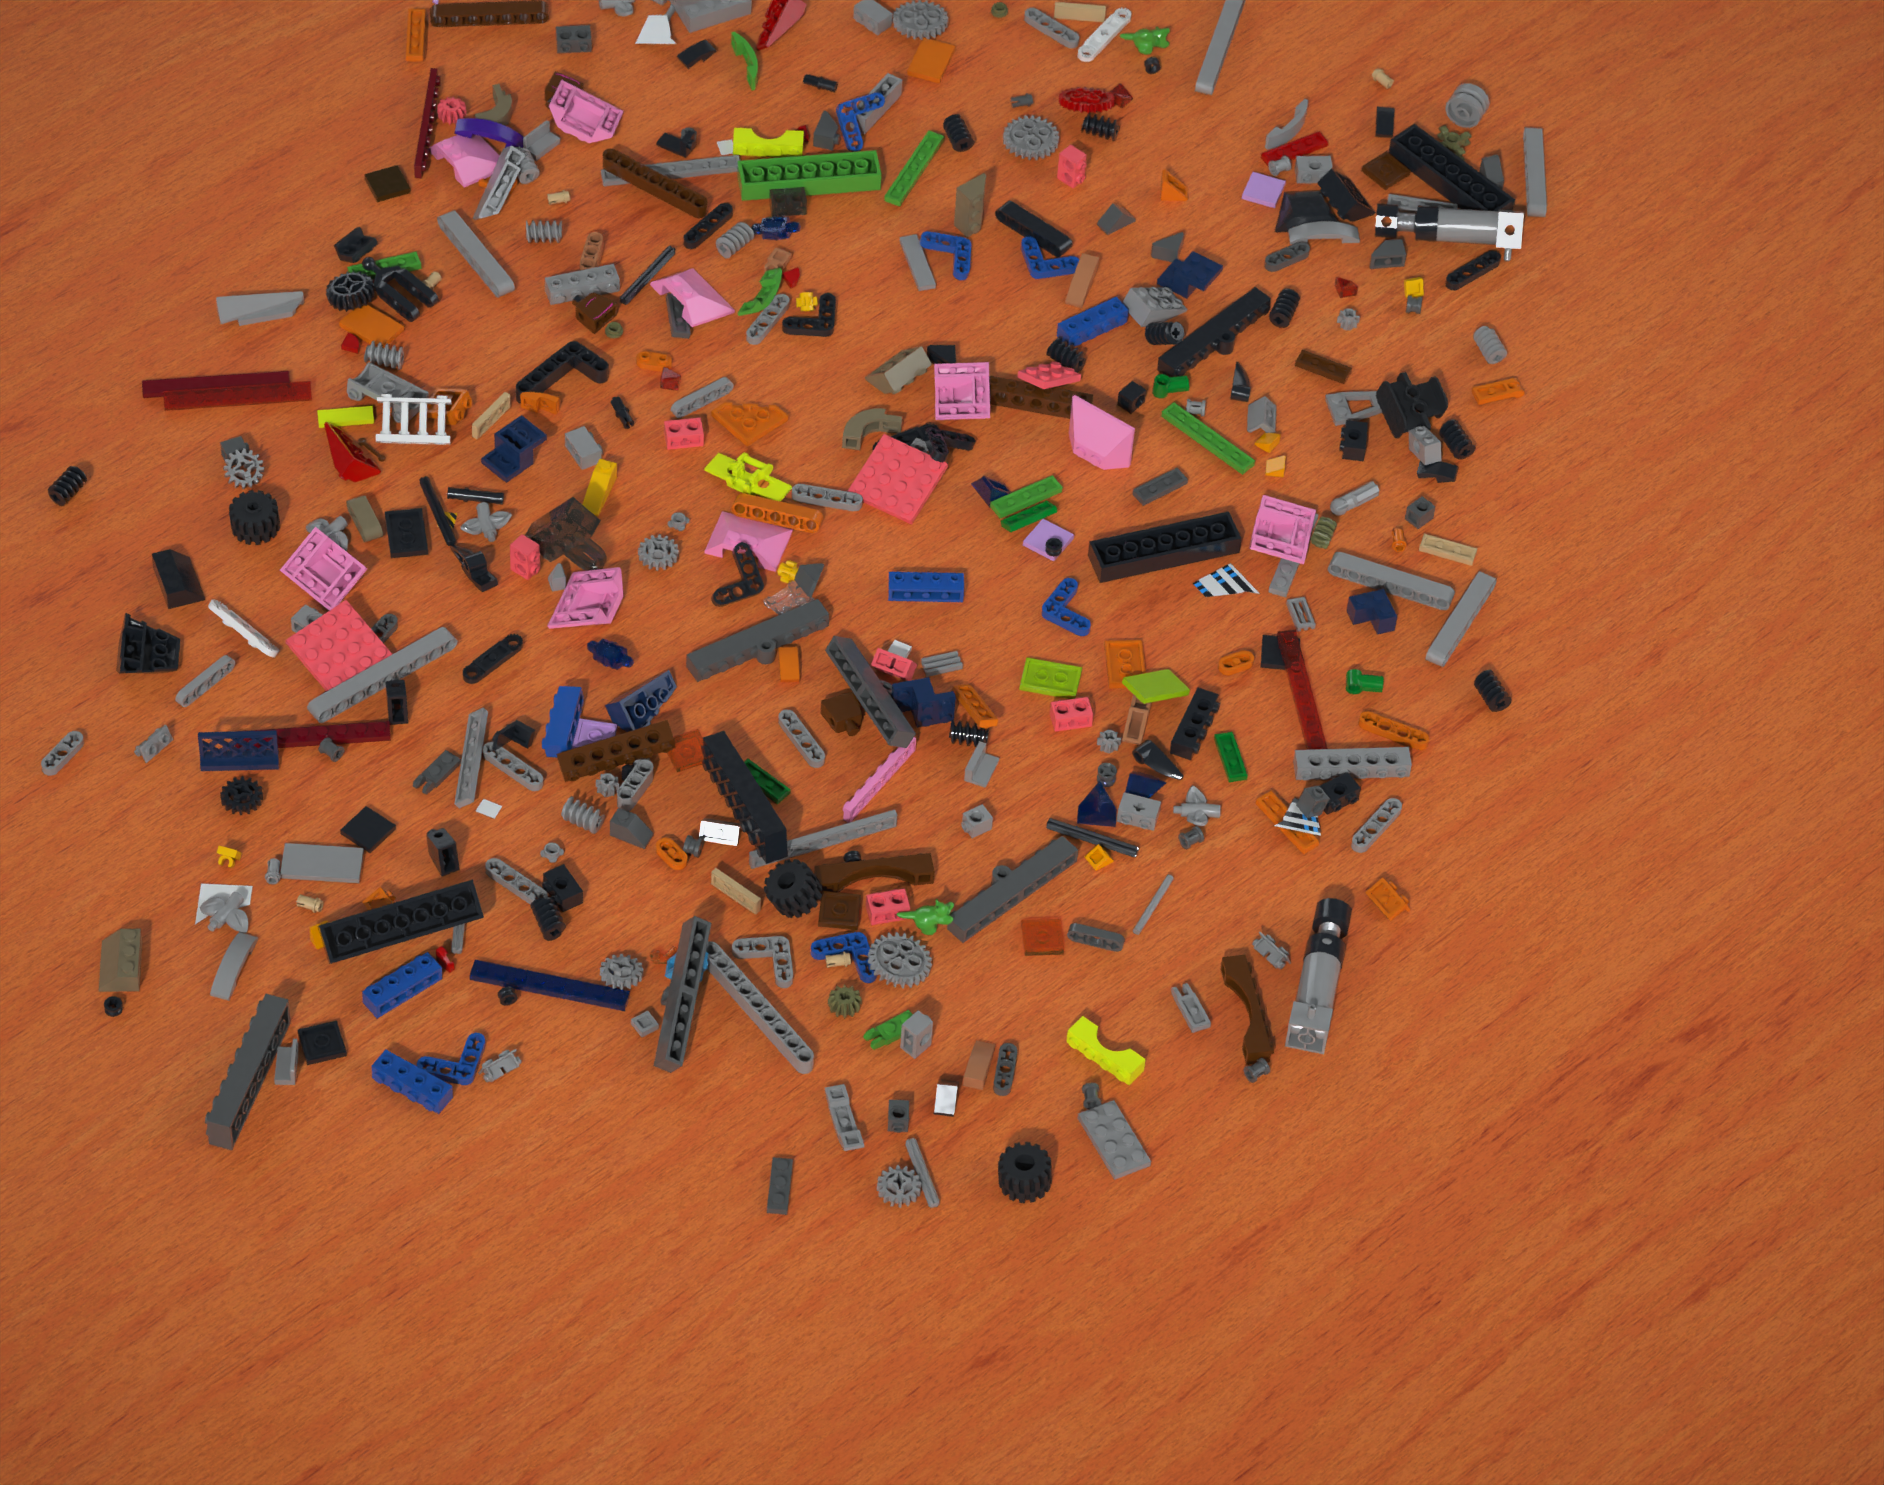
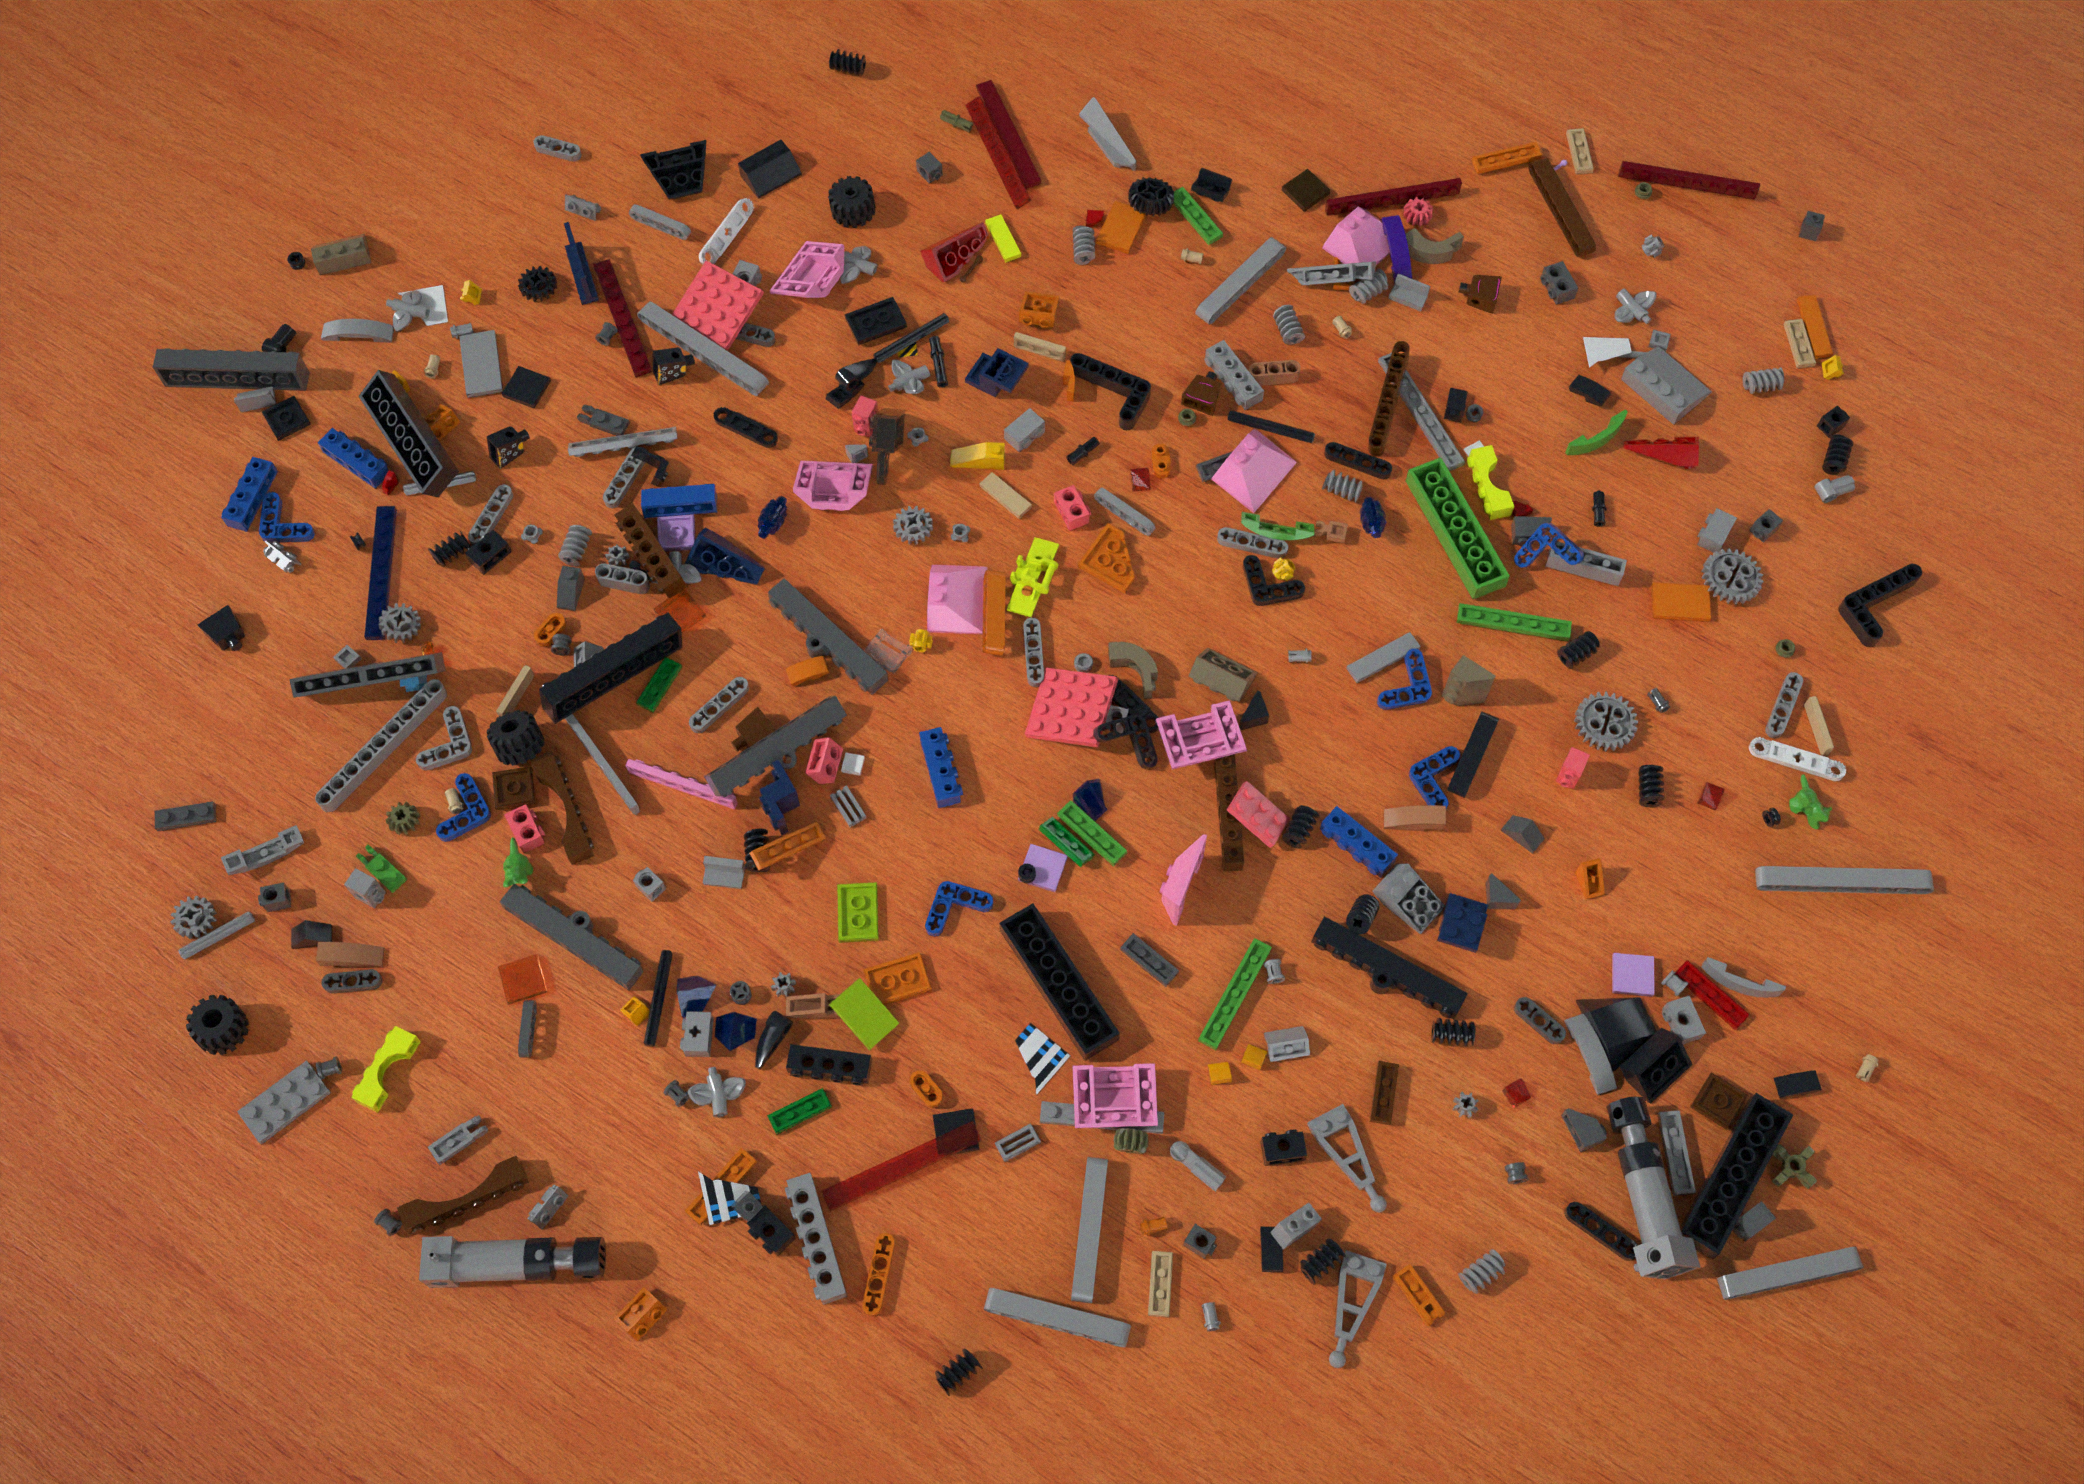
camera: 80 degrees right, 15 degrees up
light grey gear [223,448,264,489] -> none
dark tan beam [346,495,383,542] -> none
light grey piece [347,362,429,423] -> none
black piece [362,257,439,322] -> none
white fence [376,394,452,445] -> none
white sticker [476,799,502,819] -> none
bright pink slope [549,80,624,143] -> none
black beam [711,542,764,607] -> none
clear smoke brick [769,187,807,217] -> none
red tile [782,267,800,289] -> none
dark grey slope [794,563,824,597] -> none
black bush [843,851,862,862] -> none
light grey gear [868,932,932,988] -> none
coral brick [1050,697,1093,732] -> none
red gear [1059,87,1115,113] -> none
black brick [1117,381,1146,414] -> none
light grey bar [1133,875,1174,935] -> none
green piece [1152,374,1190,398] -> none
black piece [1230,362,1251,403] -> none
green piece [1346,669,1384,695] -> none
dark blue brick [1347,589,1397,635] -> none
light grey beam [1351,798,1402,853] -> none
black piece [1376,372,1448,438] -> none
yellow tile [1404,277,1424,298] -> none
light grey wheel [1445,83,1490,128] -> none
none -> black torso [197,605,245,651]
none -> black piece [262,324,297,352]
none -> olive axle [940,110,973,133]
none -> tan tile [980,472,1032,519]
none -> light grey tile [1074,653,1093,673]
none -> light grey pin [1201,1302,1221,1331]
none -> light grey pin [1288,648,1311,663]
none -> light grey plate [1329,1250,1387,1368]

